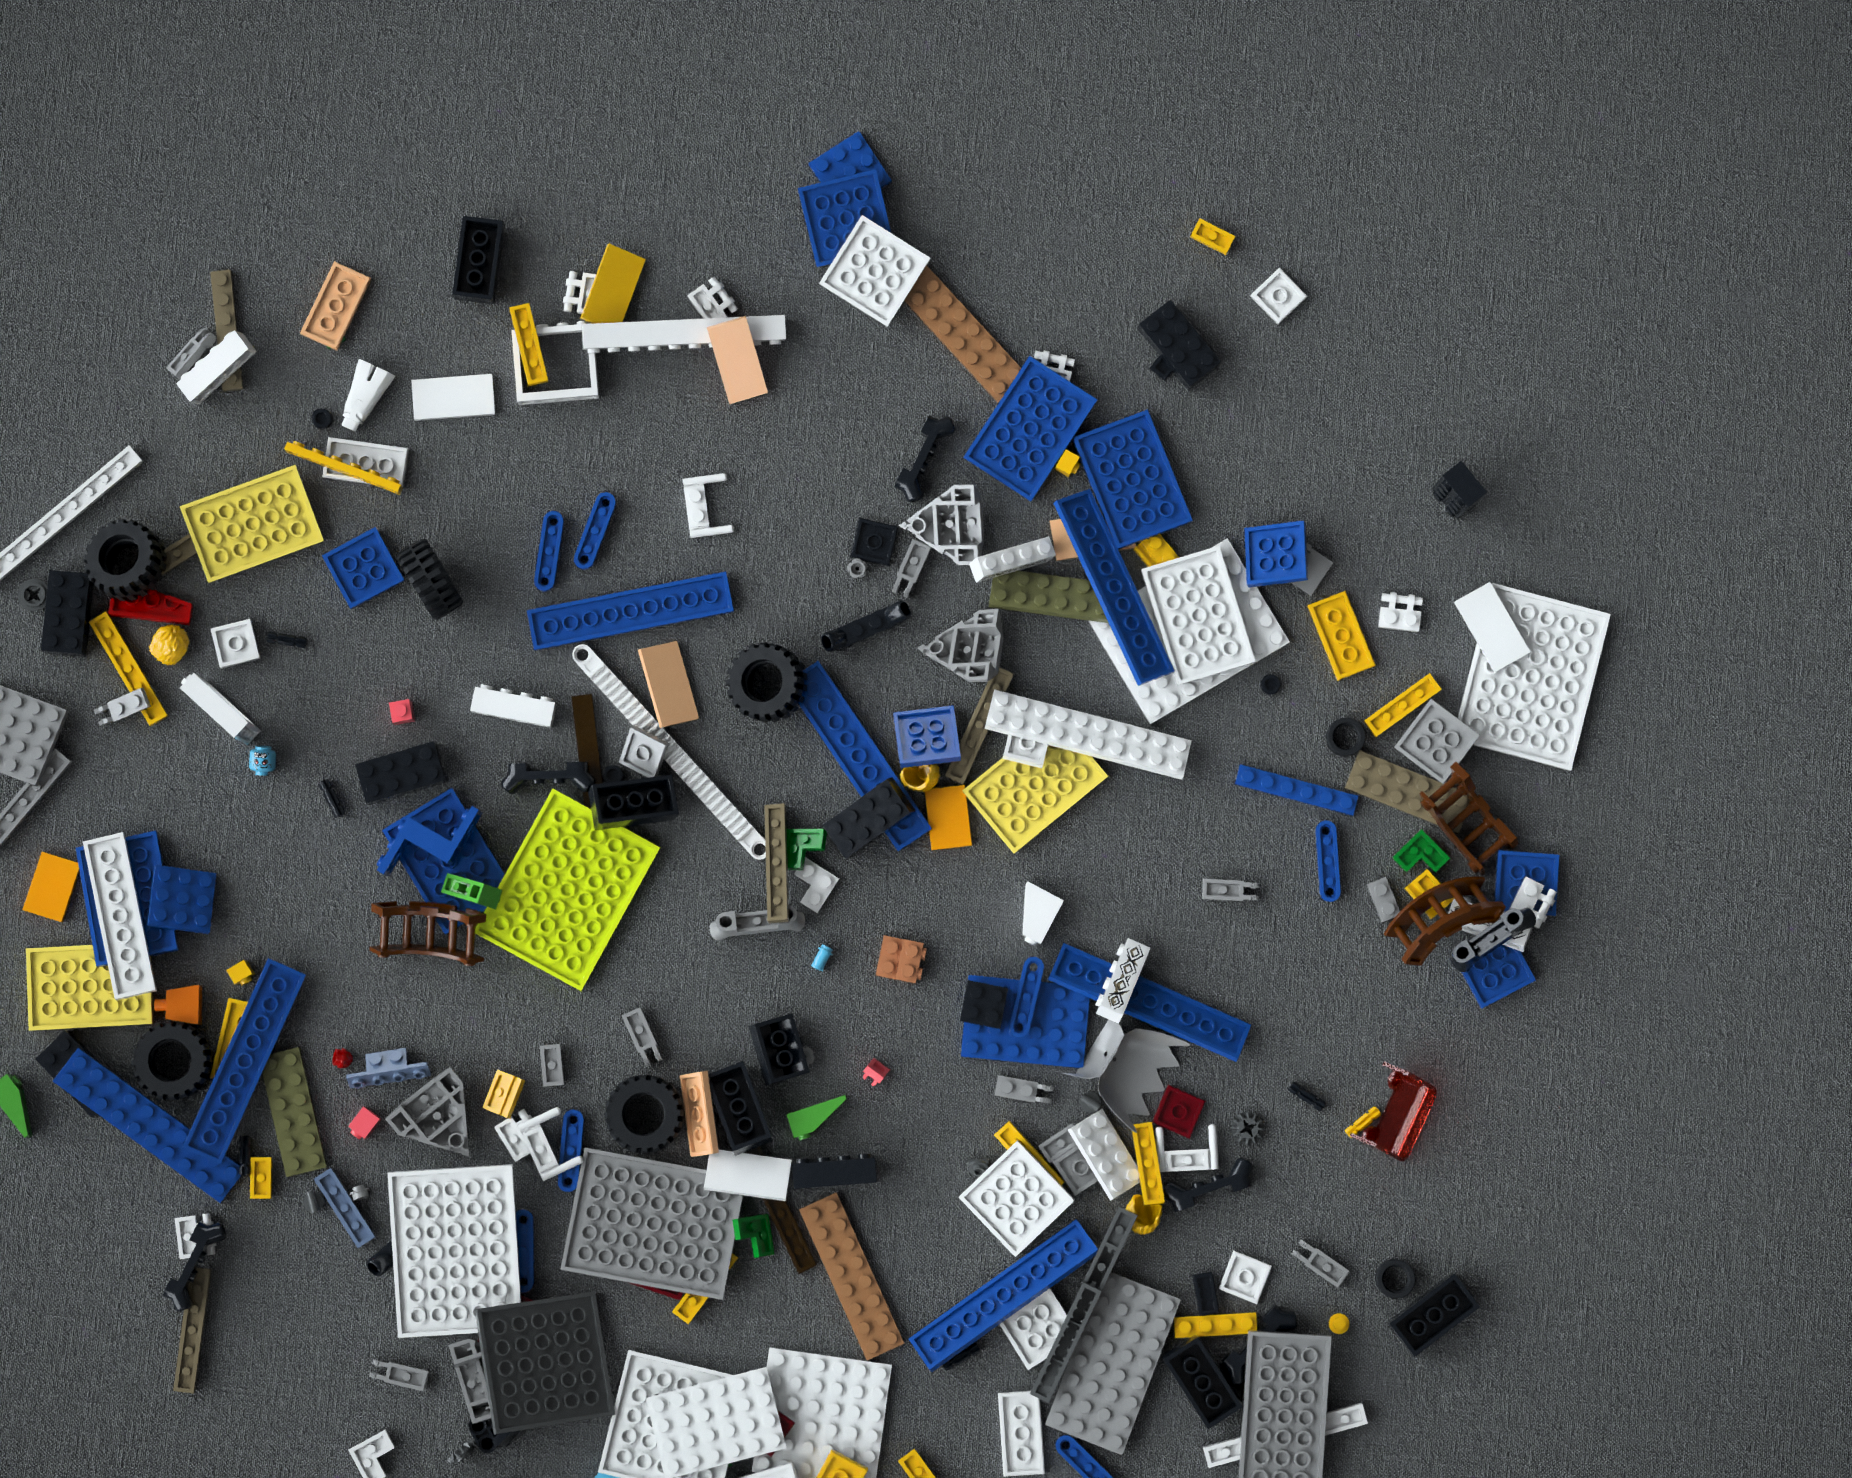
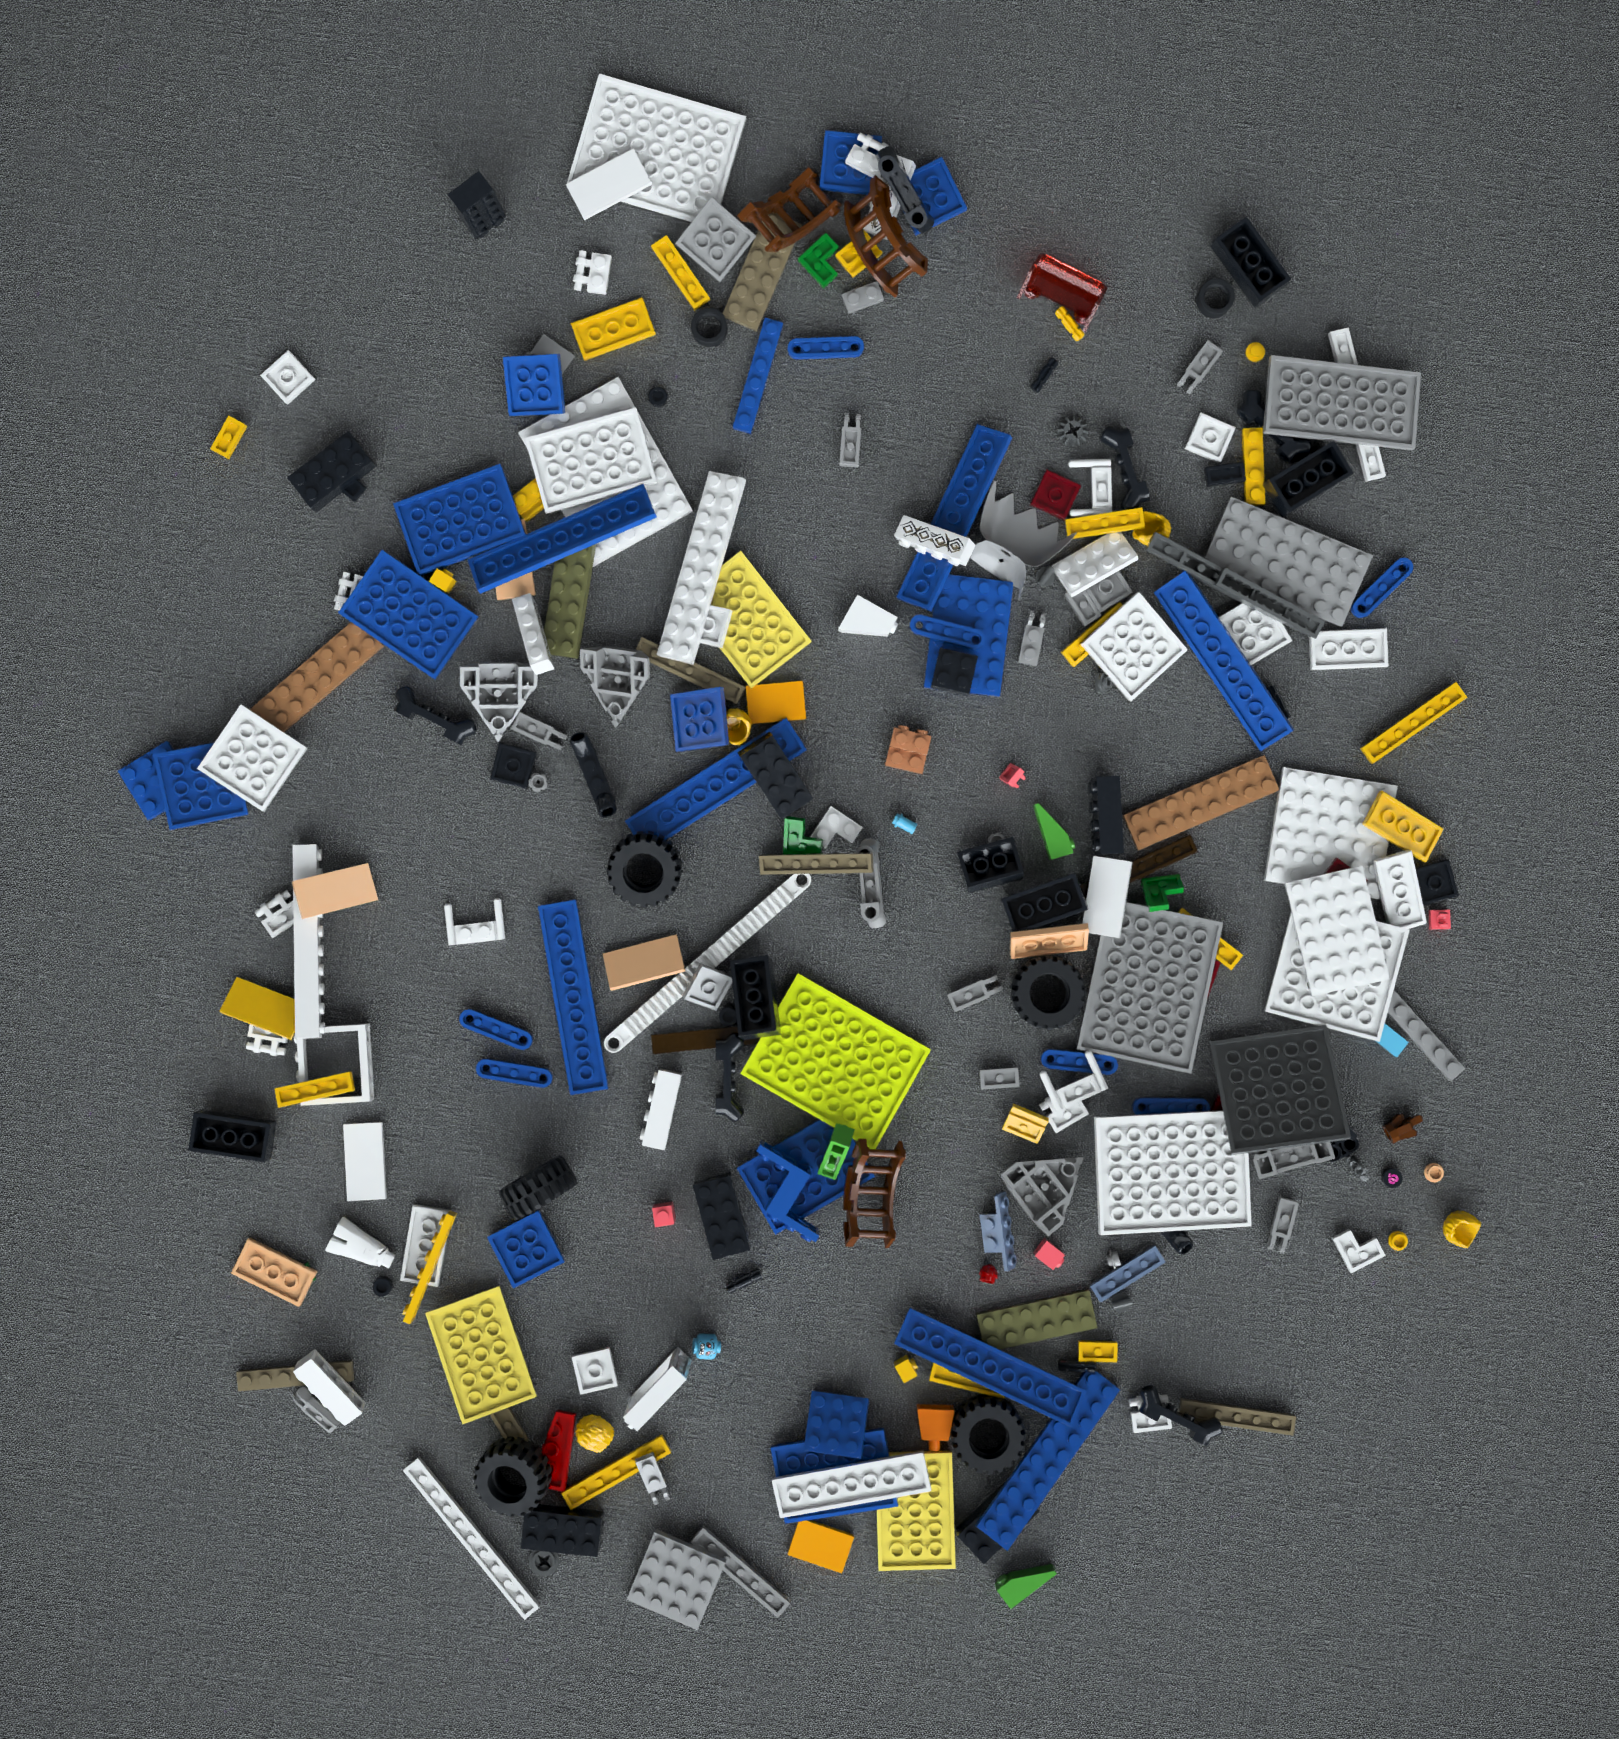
camera: 85 degrees left, 5 degrees up
black axle [267,632,307,648] -> none

